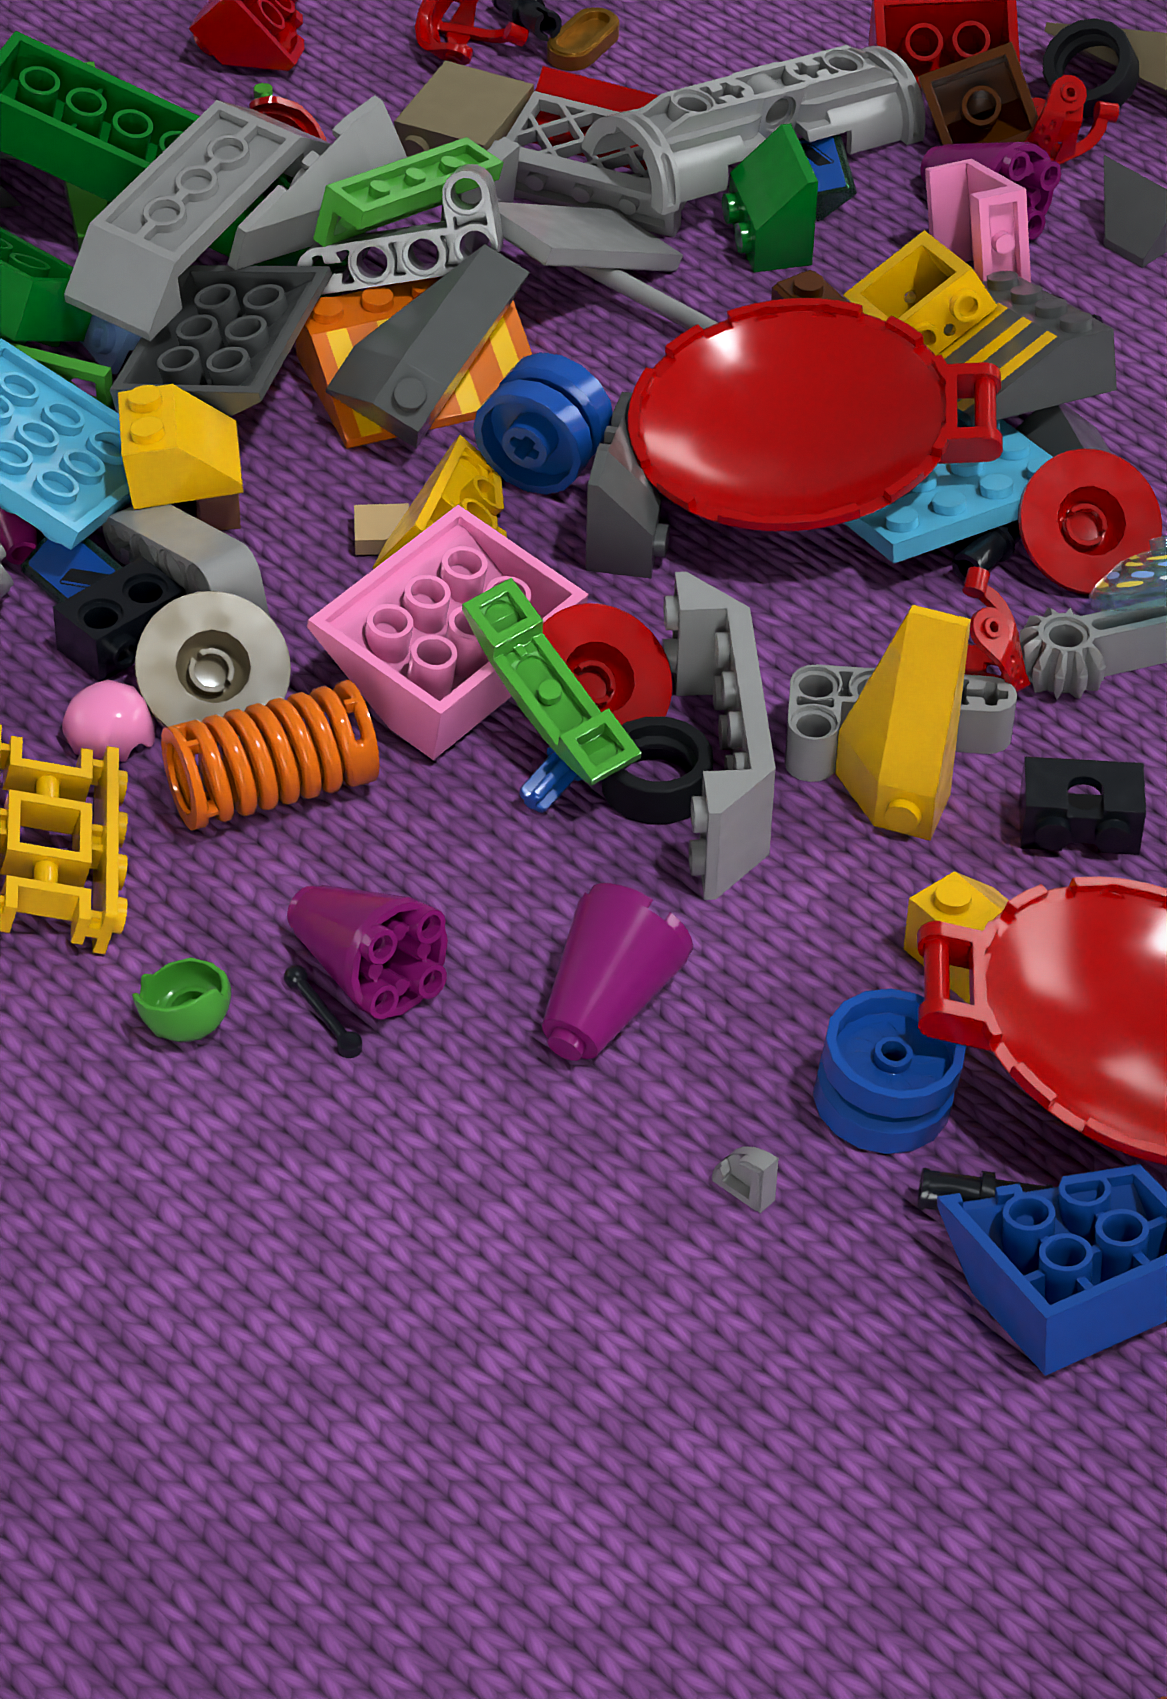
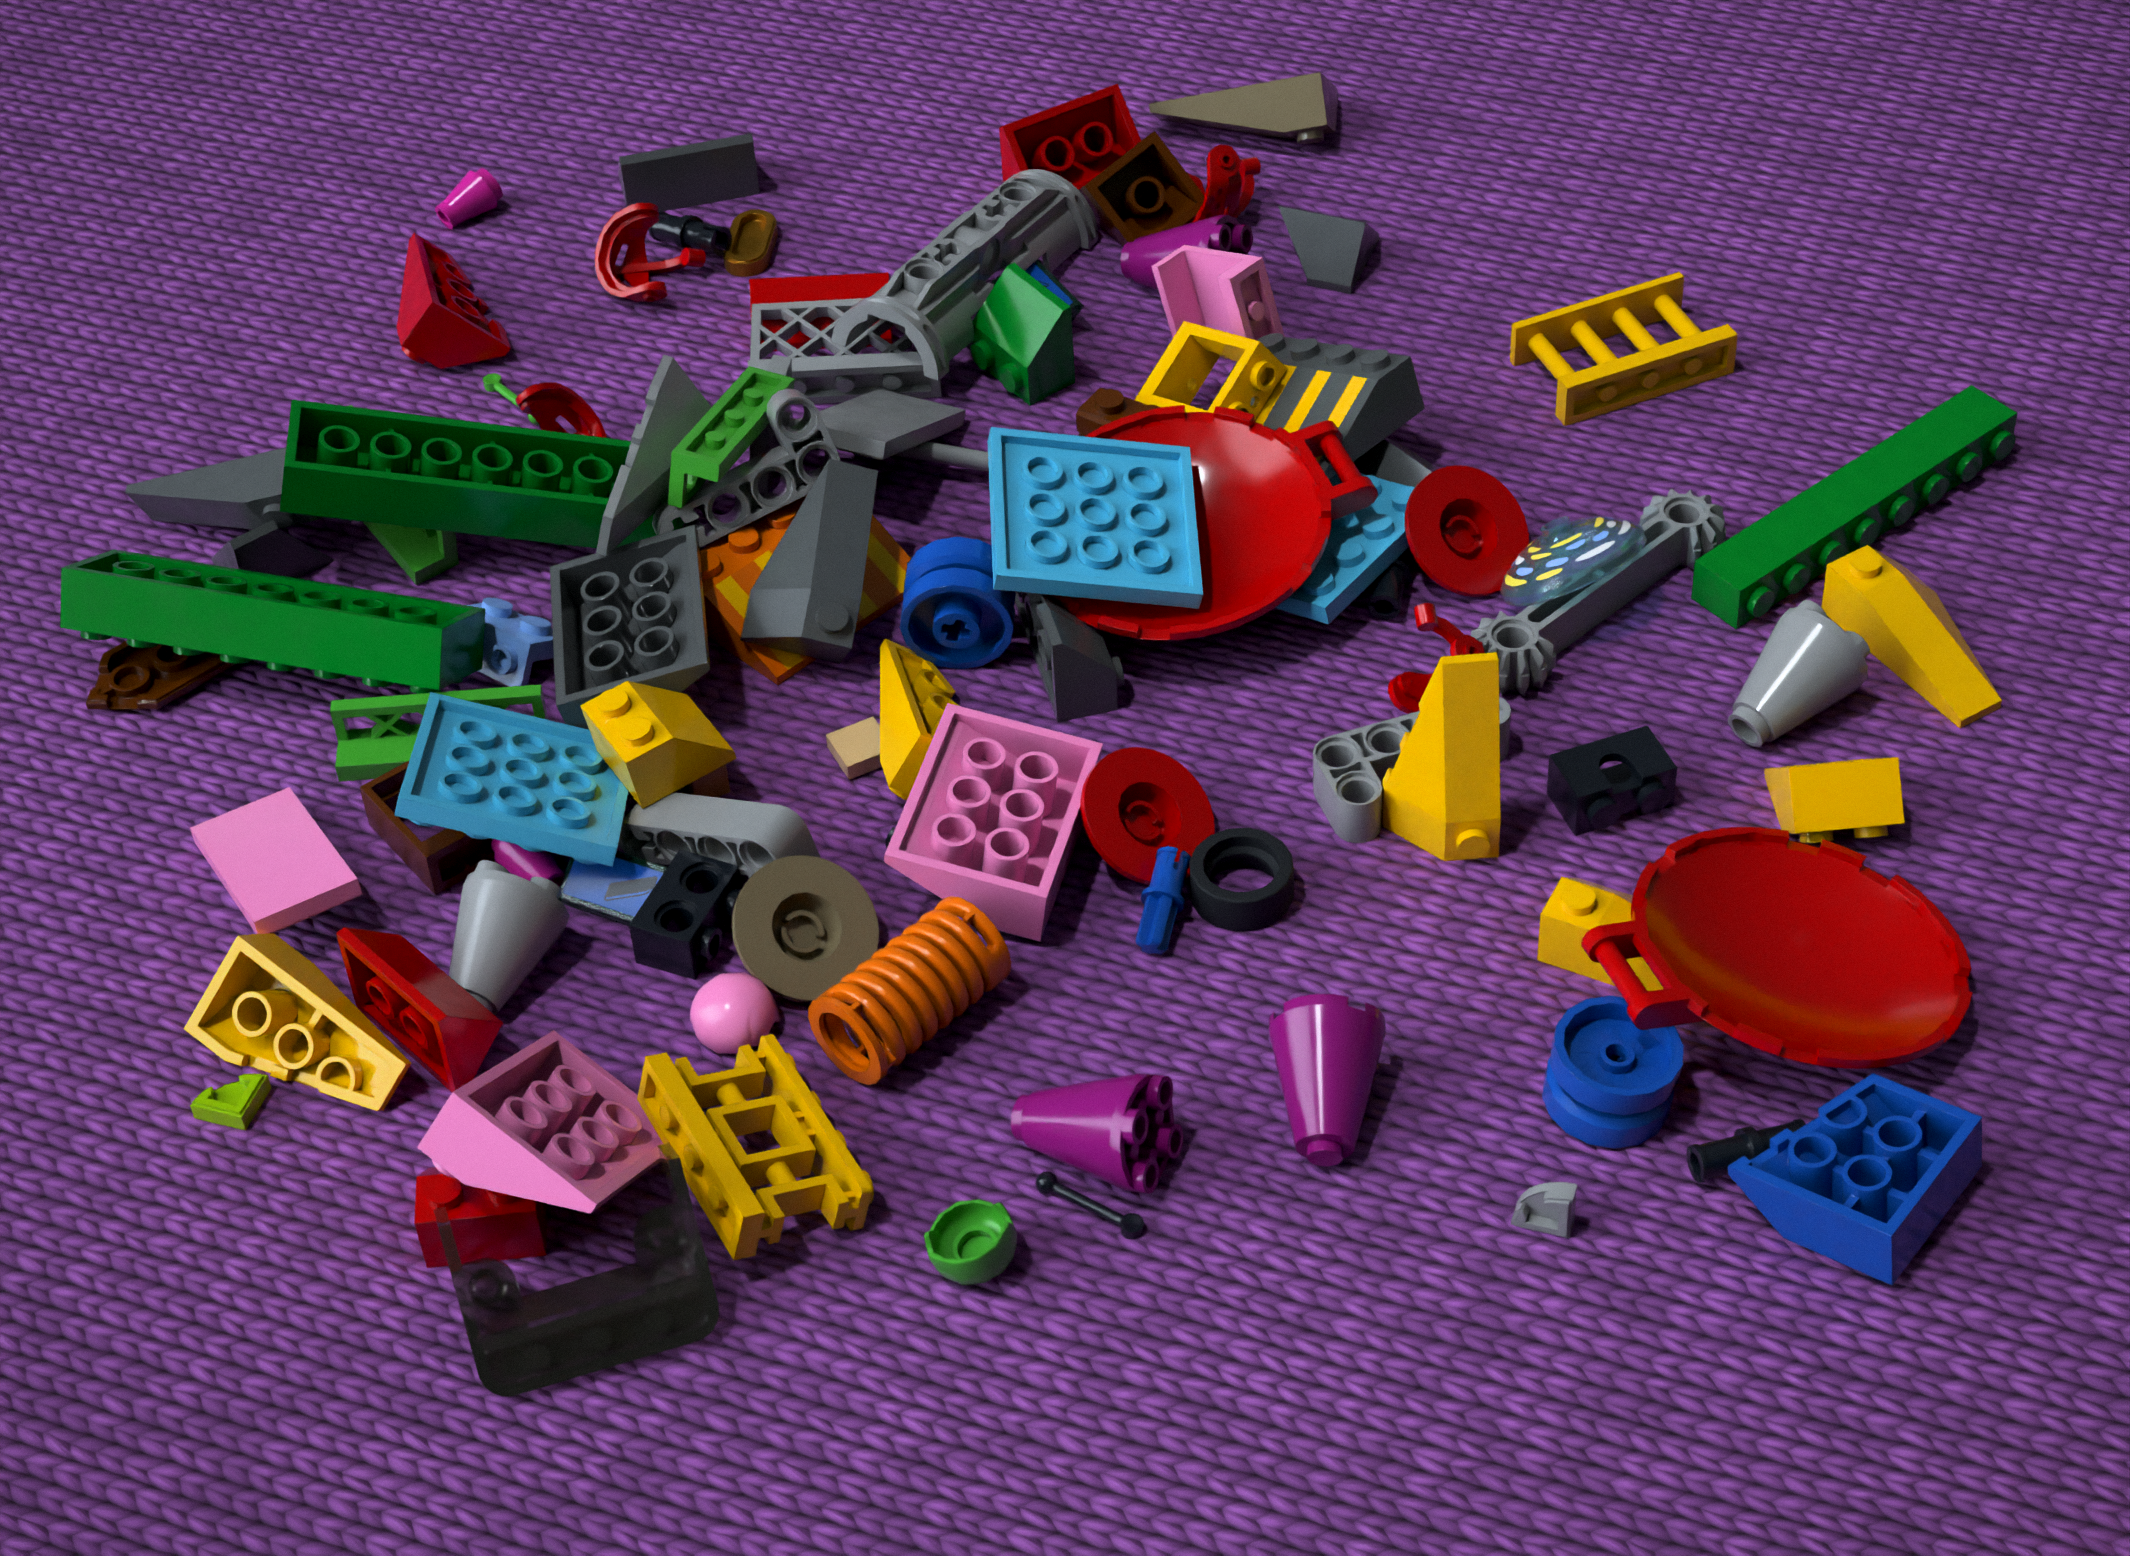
camera: 20 degrees left, 0 degrees up
light grey slope [64,100,331,341] -> none
dark tan brick [394,60,534,157] -> none
bright green slope [462,578,642,786] -> none
light grey slope [662,571,776,900] -> none
black tyre [1043,18,1139,118] -> none
none -> medium azure plate [988,427,1203,609]

